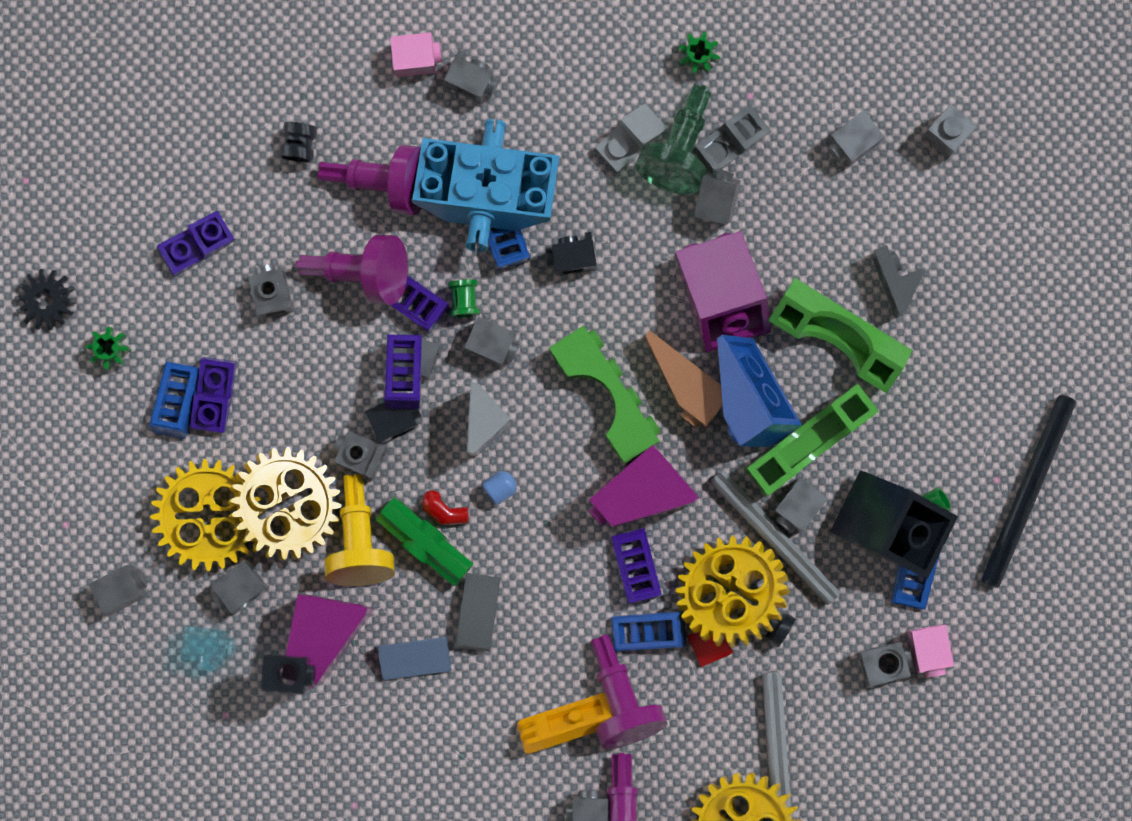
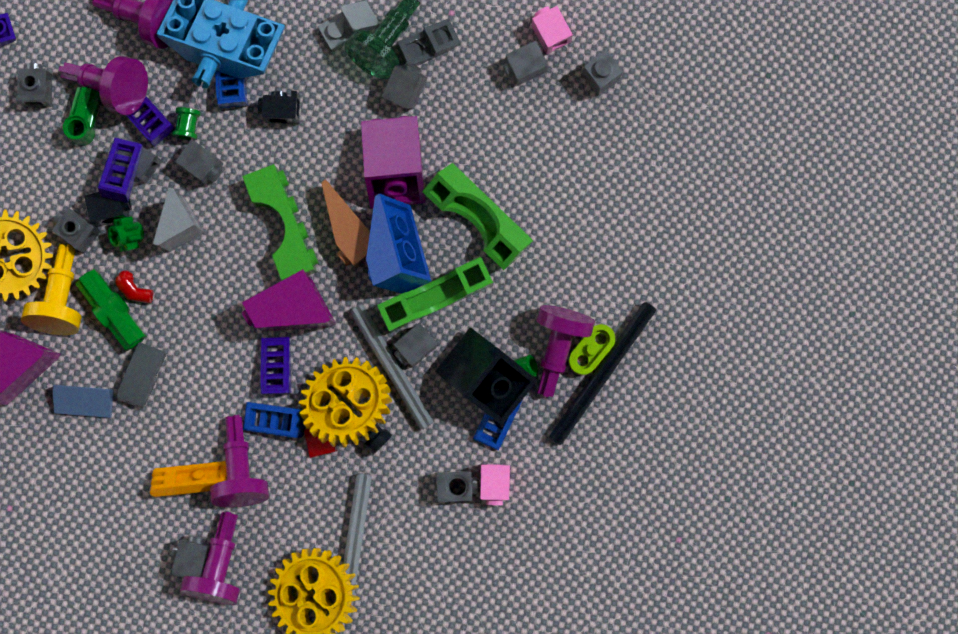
camera: 10 degrees right, 0 degrees up
medium blue piece [482,471,517,506] -> none
dark grey slope [870,245,925,318] -> none
none -> green piece [63,86,101,146]
none -> green gear [108,216,144,252]
none -> bright pink brick [531,6,573,54]
none -> magenta piece [536,305,595,397]
none -> lime plate [569,324,615,375]

